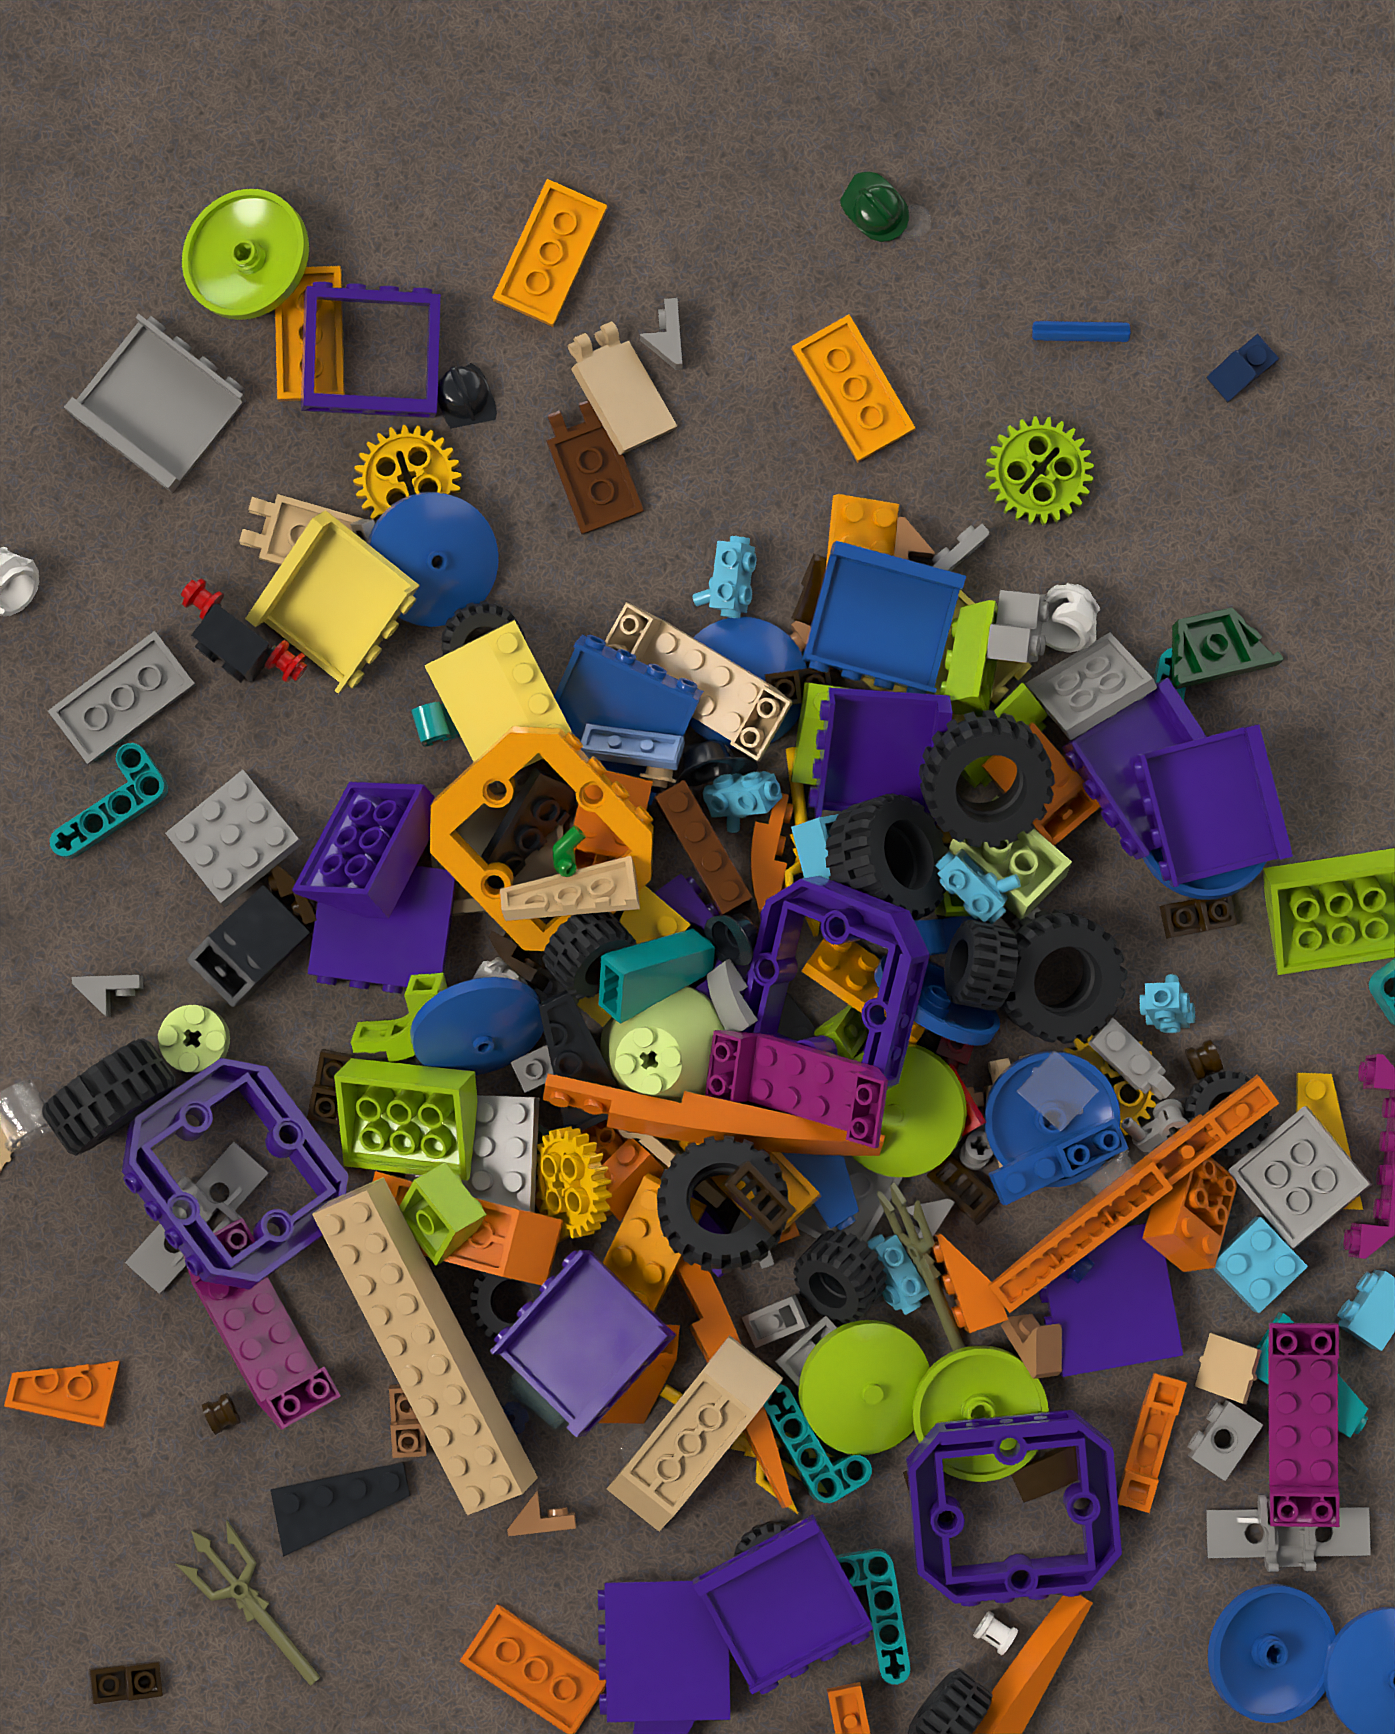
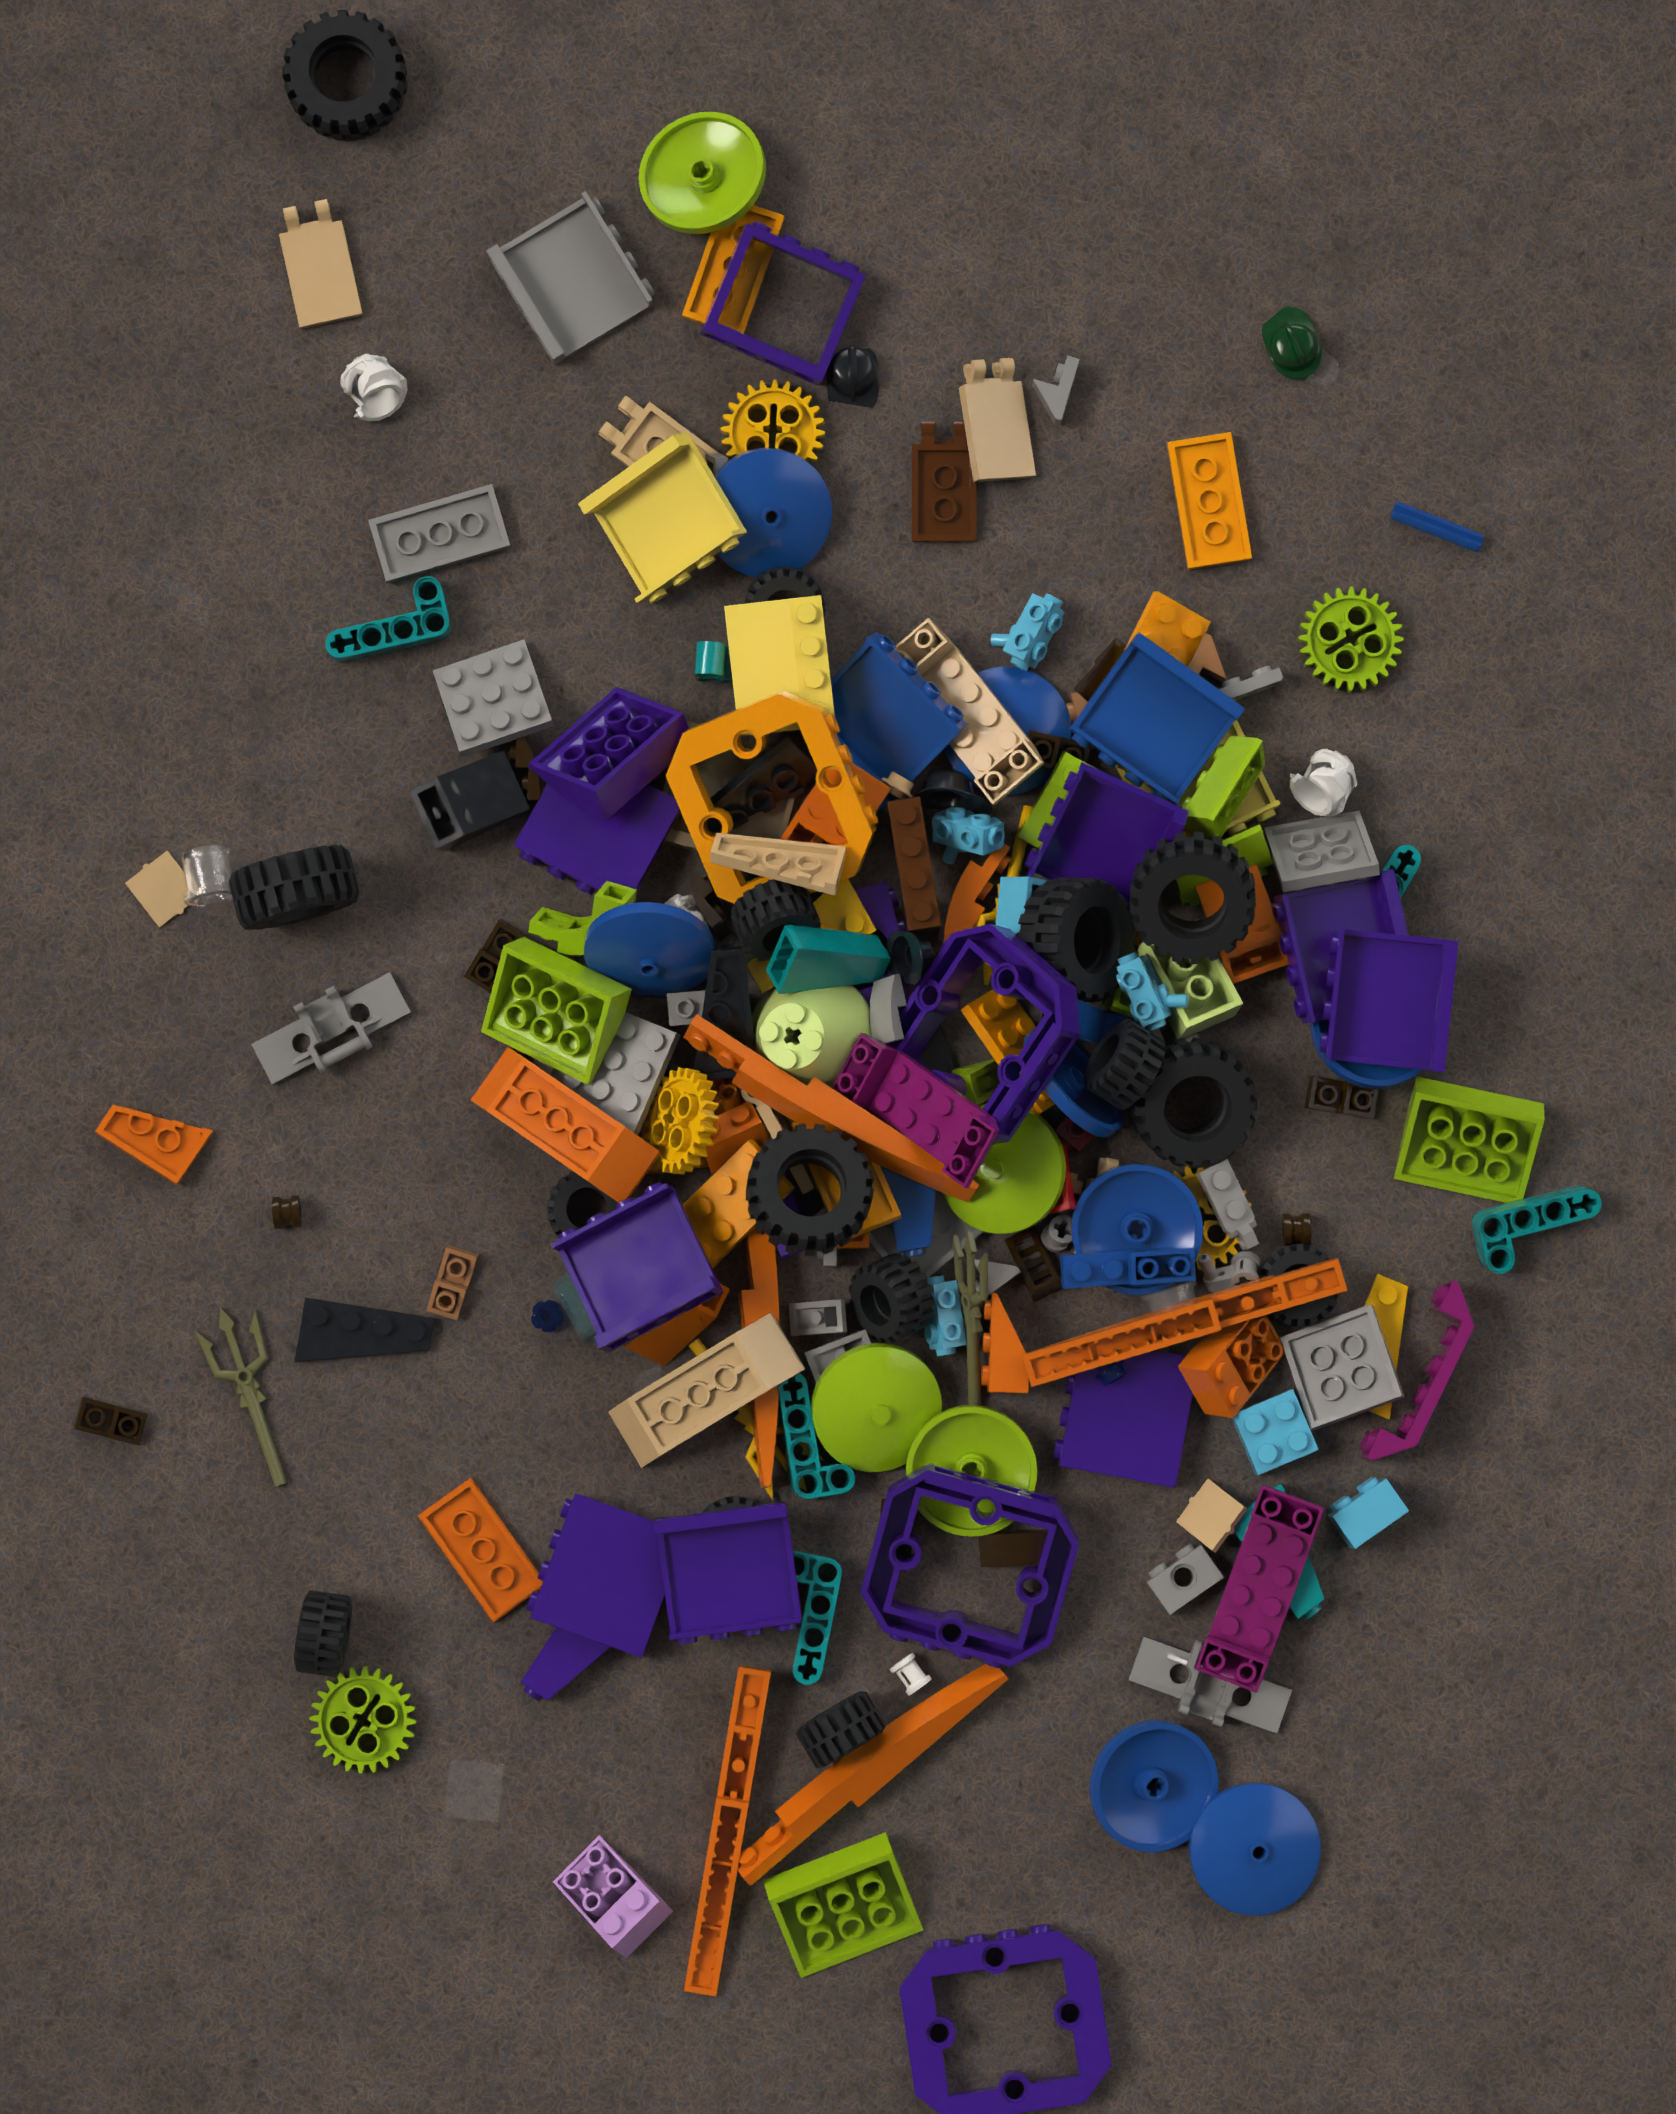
camera: 20 degrees right, 0 degrees up
light grey slope [72,975,144,1017] -> none
dark purple panel [122,1058,348,1289] -> none
yellowish green brick [158,1005,230,1073] -> none
black brick [181,578,308,683] -> none
magenta slope [184,1217,341,1430] -> none
tan brick [312,1177,538,1515] -> none
lime slope [399,1162,487,1266] -> none
light orange plate [492,179,608,327] -> none
medium nougat slope [507,1489,577,1536] -> none
green arm [552,825,586,877] -> none
medium blue tile [581,724,685,770] -> none
dark brown slope [720,1161,797,1235] -> none
light grey brick [986,590,1050,663] -> none
medium nougat slope [1001,1314,1062,1379] -> none
clear piece [1017,1050,1099,1131] -> none
orange slope [1117,1373,1187,1513] -> none
medium azure brick [1140,974,1195,1033] -> none
dark green wing [1172,607,1284,689] -> none
dark blue slope [1206,334,1279,403] -> none

